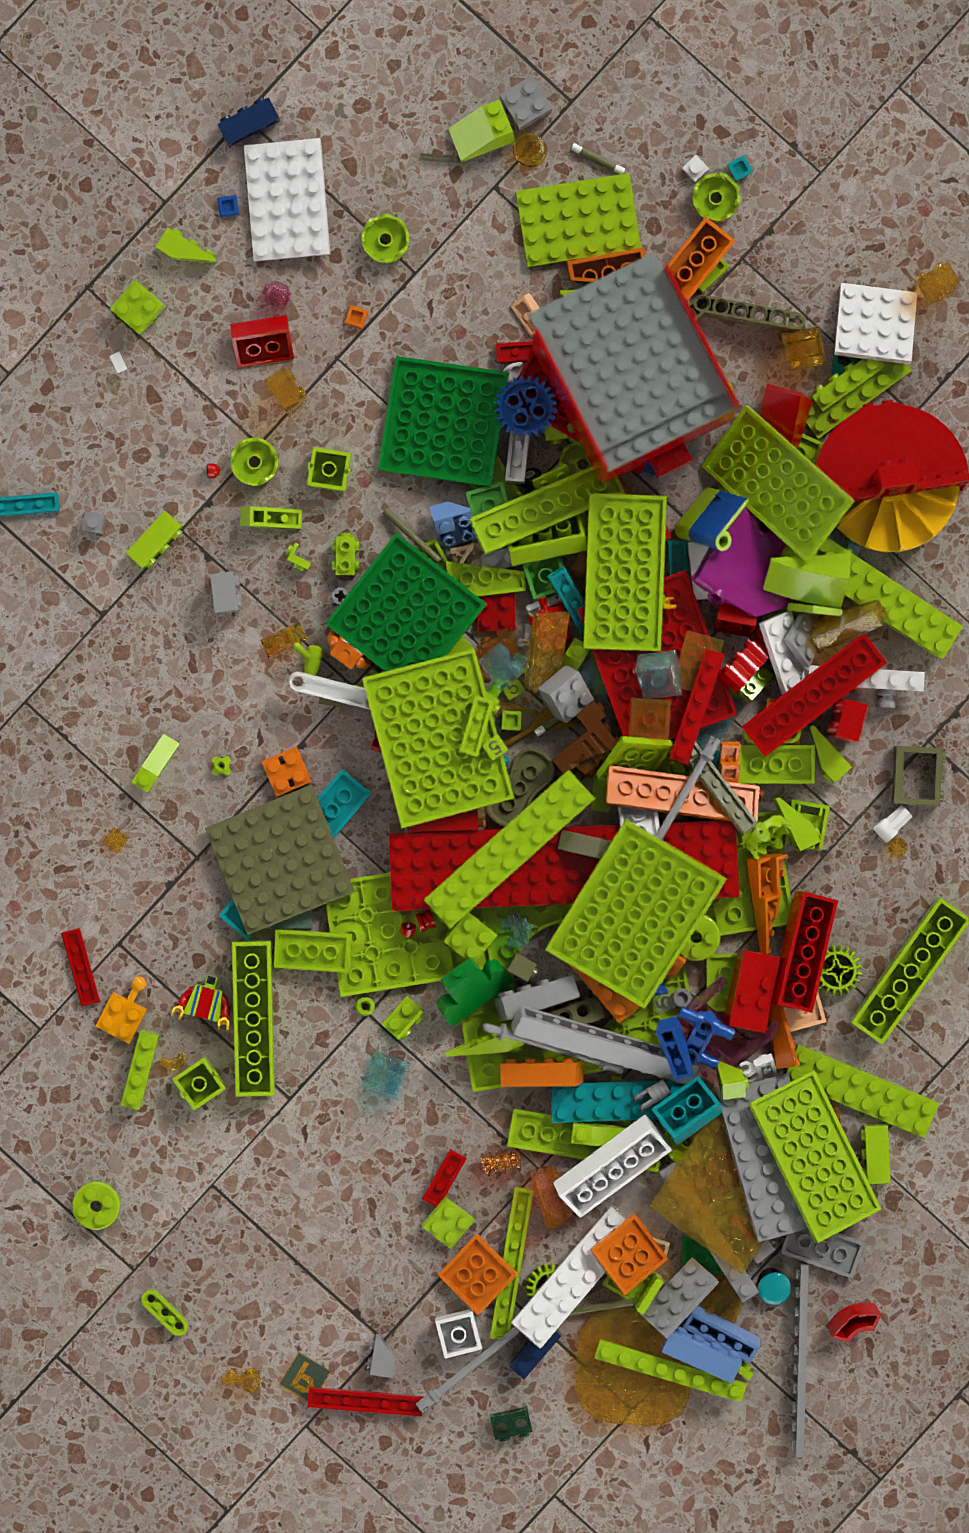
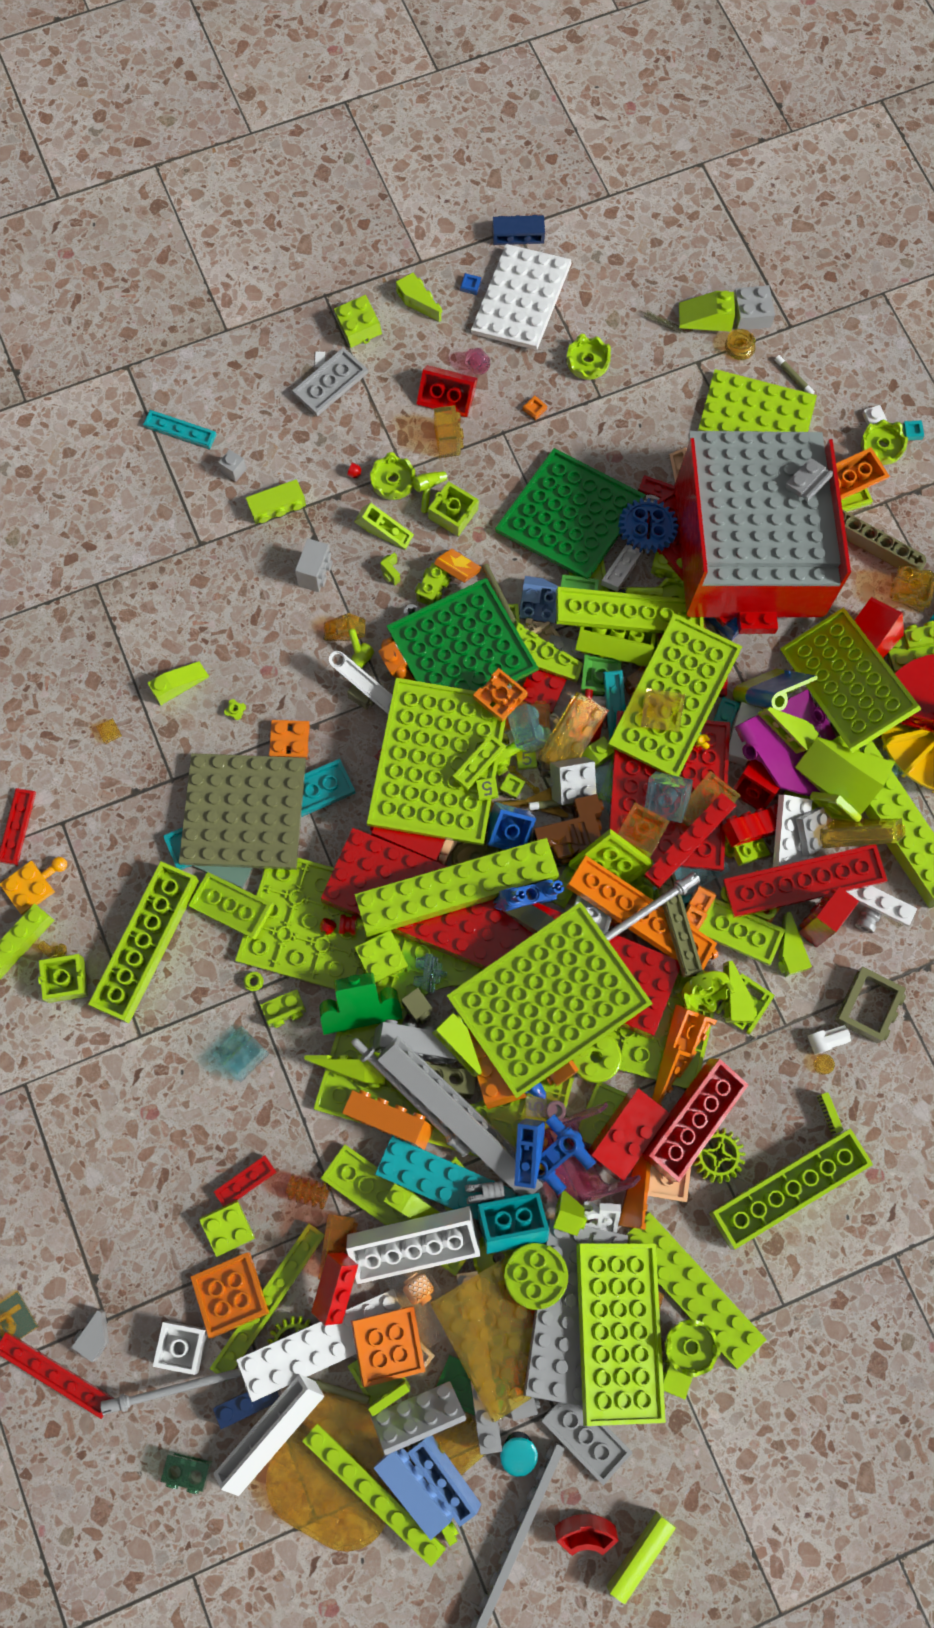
camera: 25 degrees right, 15 degrees down
torso [171,975,231,1031] -> none
none -> white brick [213,1374,324,1496]
none -> light grey plate [292,347,368,417]
none -> red brick [311,1252,358,1326]
none -> light nougat head [403,1272,434,1306]
none -> lime piece [412,471,447,513]
none -> lime slope [432,1013,482,1077]
none -> orange tile [434,549,482,583]
none -> orange brick [473,668,528,722]
none -> blue slope [487,802,536,850]
none -> blue piece [493,880,564,911]
none -> lime tile [504,1243,568,1310]
none -> lime brick [606,1511,676,1604]
none -> clear yellow slope [640,688,685,732]
none -> lime plate [665,1319,721,1377]
none -> lime slope [757,707,819,754]
none -> light grey plate [786,458,833,502]
none -> lime tile [816,1092,844,1135]

